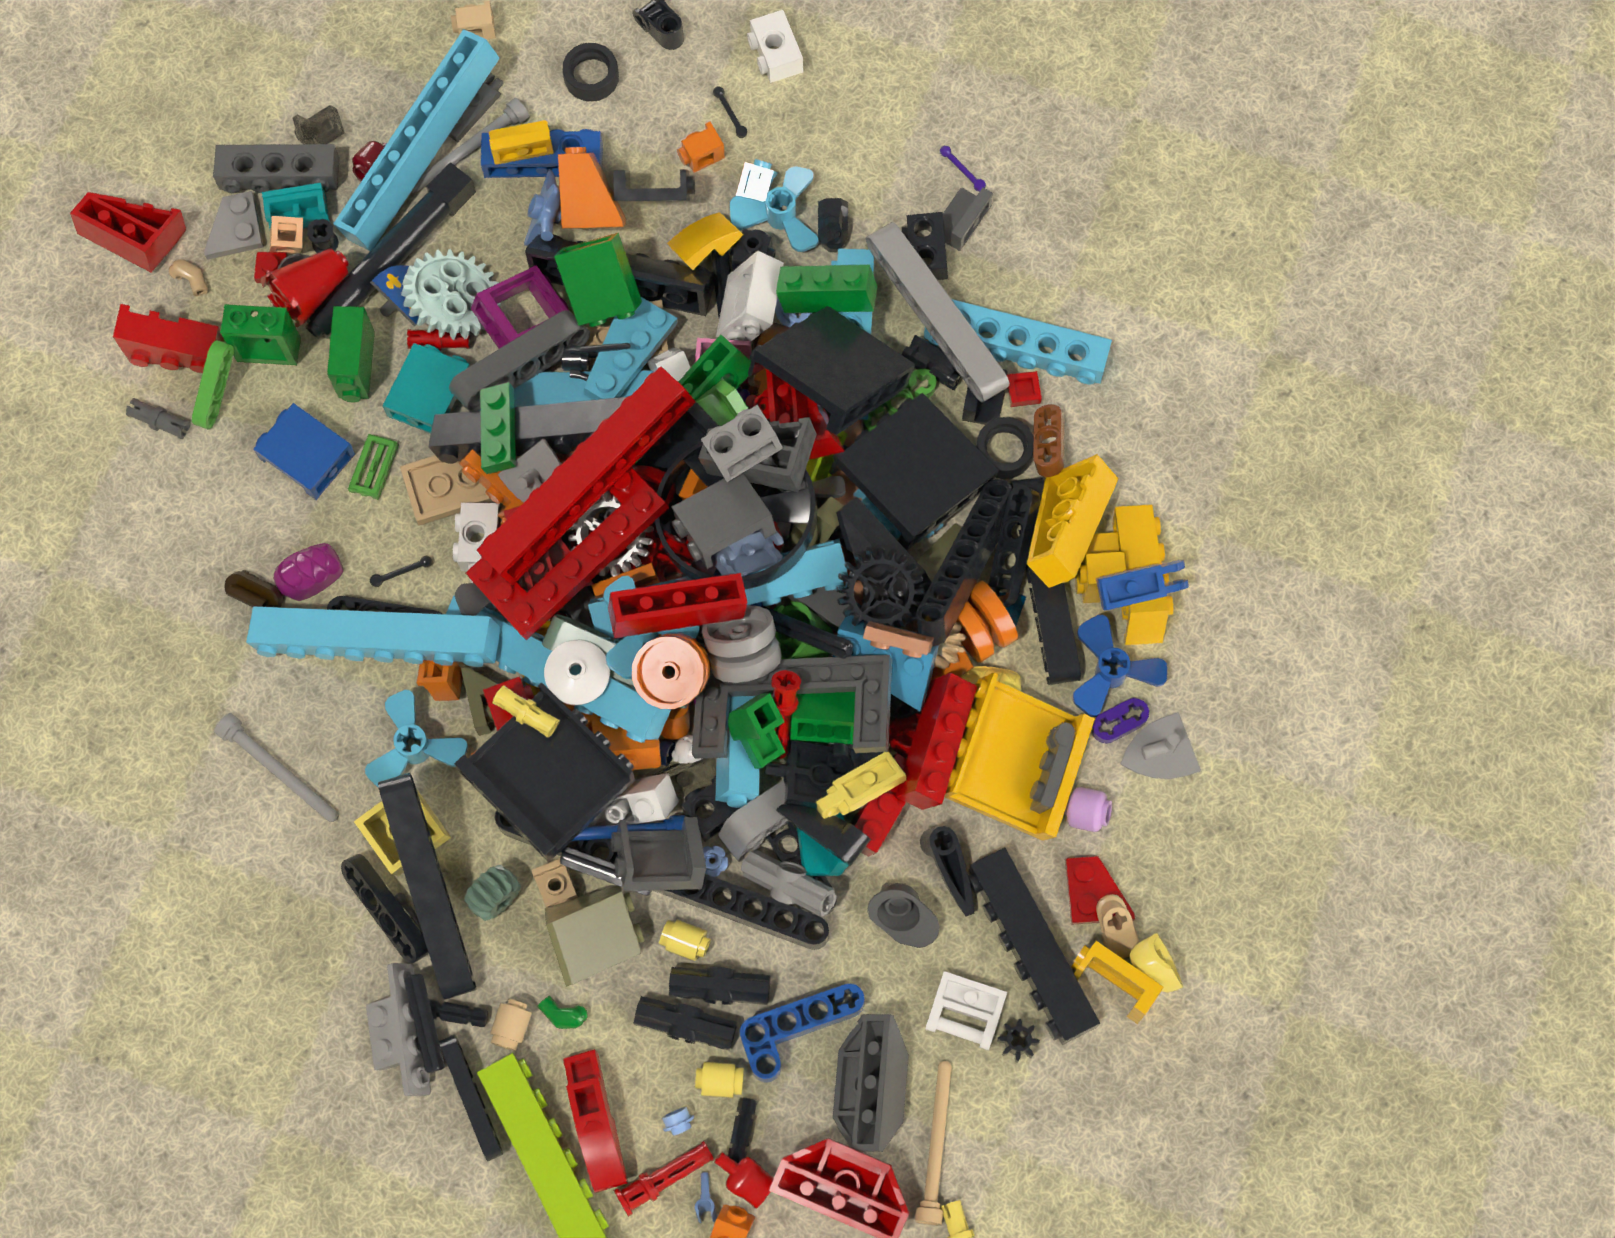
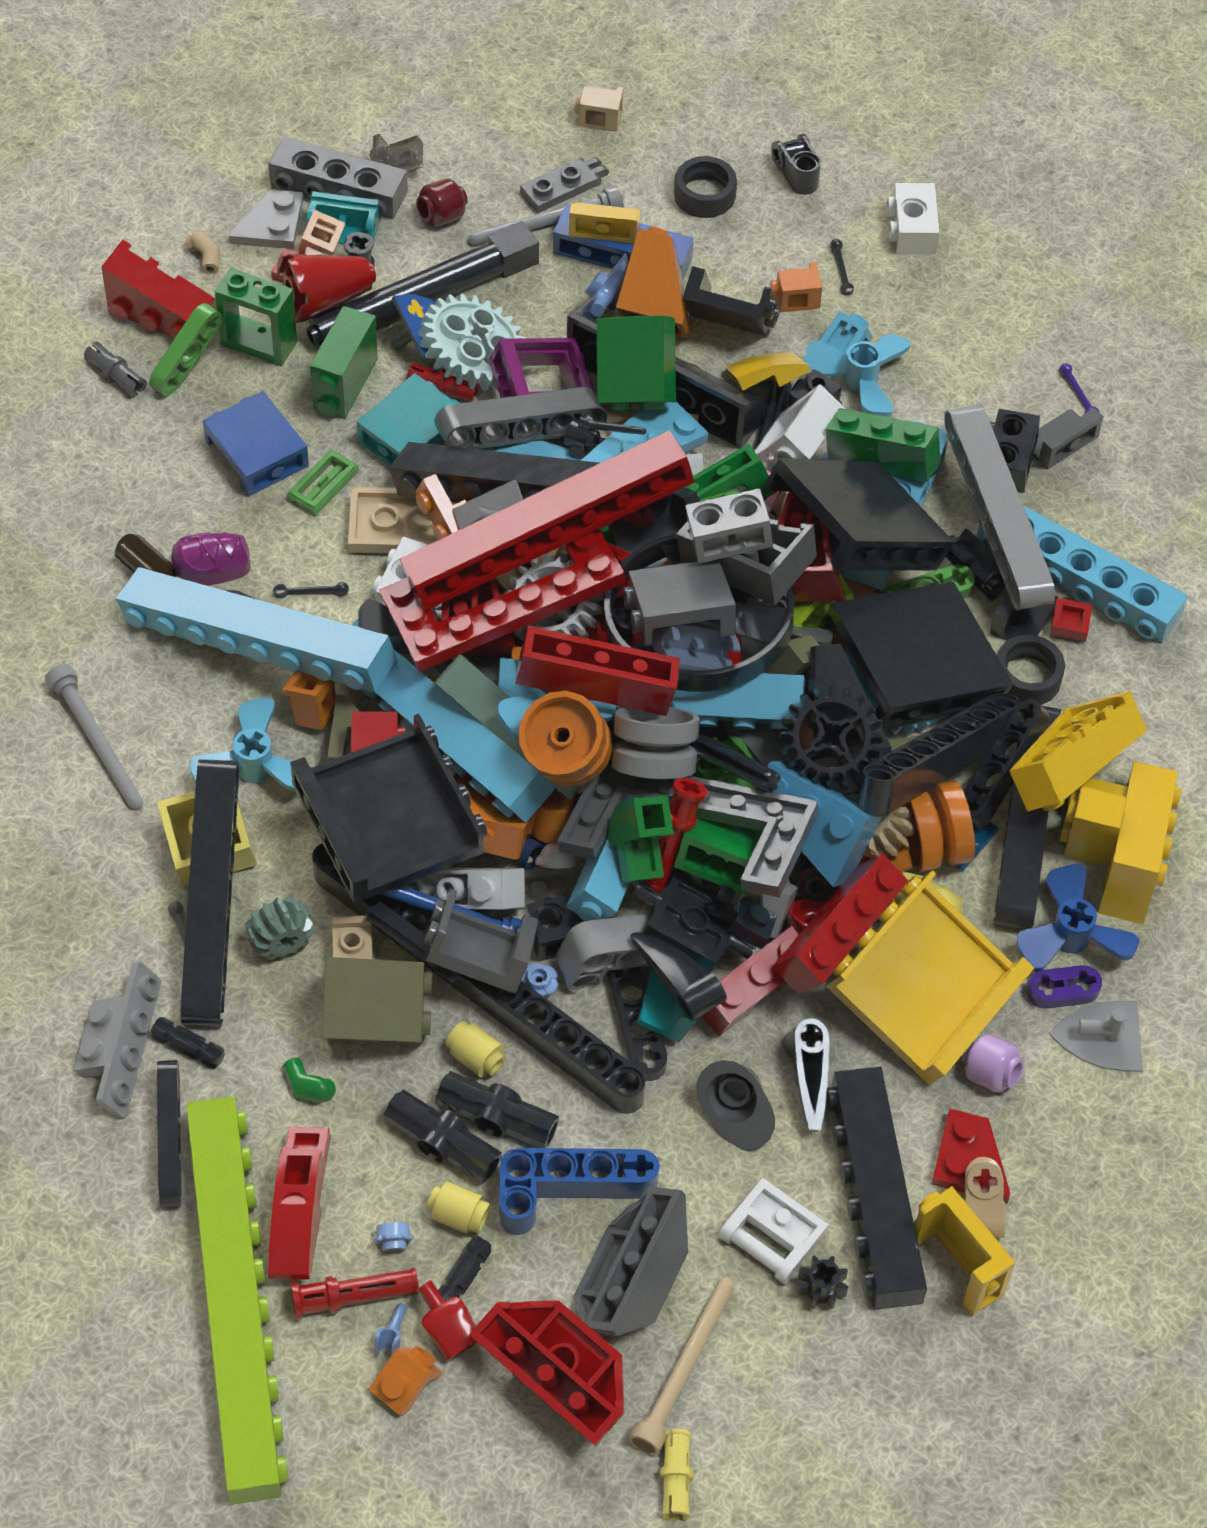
camera: 15 degrees right, 15 degrees down
red wedge [70,192,186,273] -> none
medium azure brick [333,29,500,251] -> none
black beam [341,854,428,964] -> none
black axle [404,974,445,1073] -> none
green plate [480,382,516,474] -> none
tan brick [490,999,532,1051] -> none
light yellow pin [493,686,559,738] -> none
white dish [544,640,610,705] -> none
light grey piece [741,849,837,917] -> none
light yellow hinge [816,751,906,819] -> none
black rock [818,198,848,253] -> none
nougat plate [863,621,934,658] -> none
dark grey hinge [1030,722,1076,814] -> none
dark orange beam [1033,404,1064,477] -> none
blue hinge [1096,560,1189,611] -> none
light yellow piece [1130,933,1183,993] -> none

